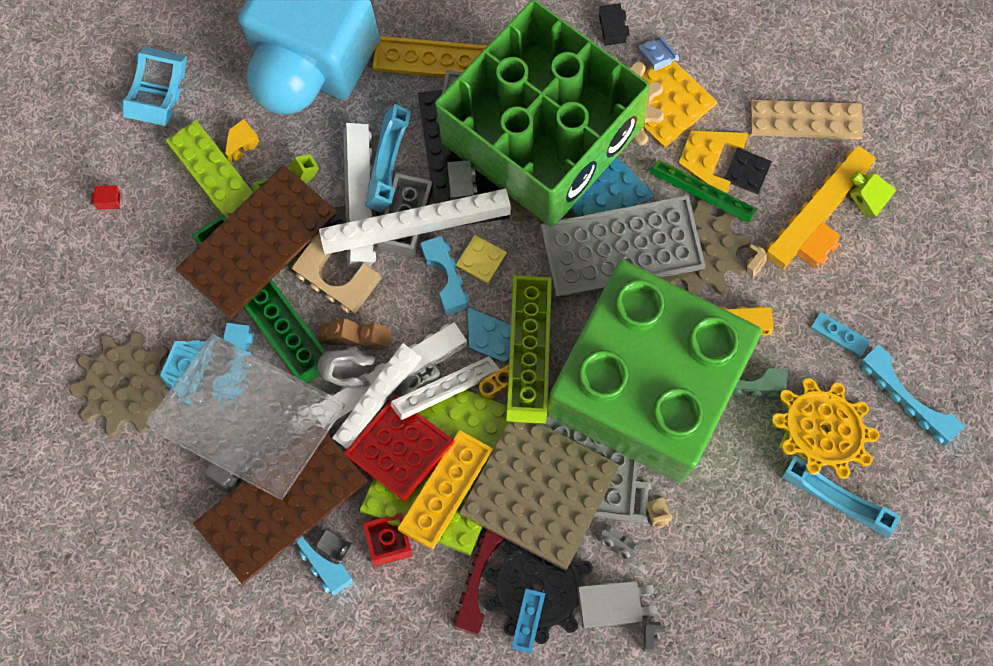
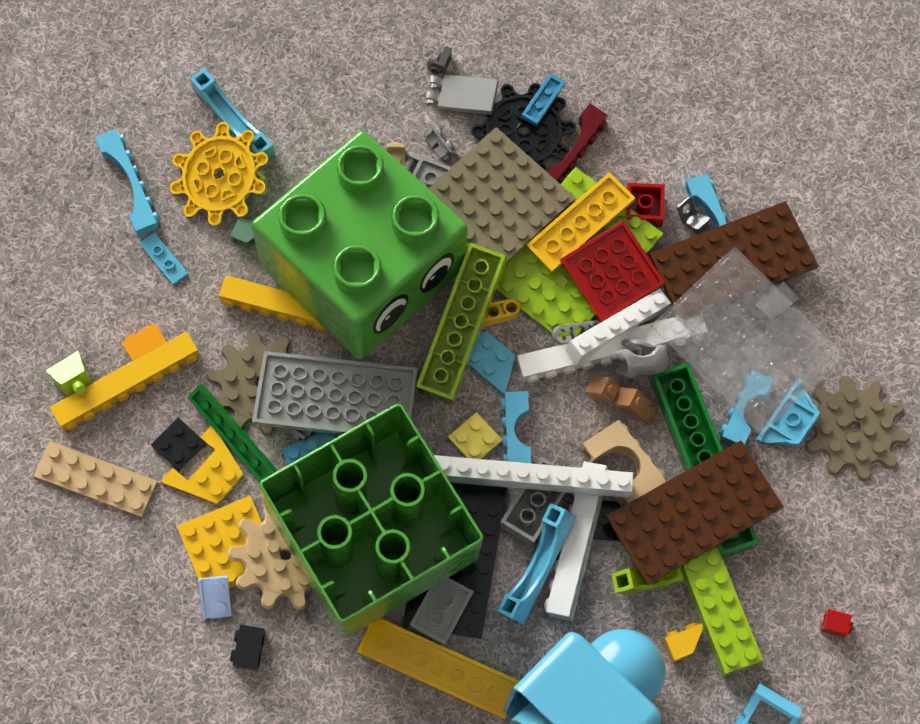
camera: 165 degrees left, 0 degrees up
white plate [391,356,500,420] -> none
flat silver brick [448,160,477,200] -> none
tan bracket [746,244,767,277] -> none

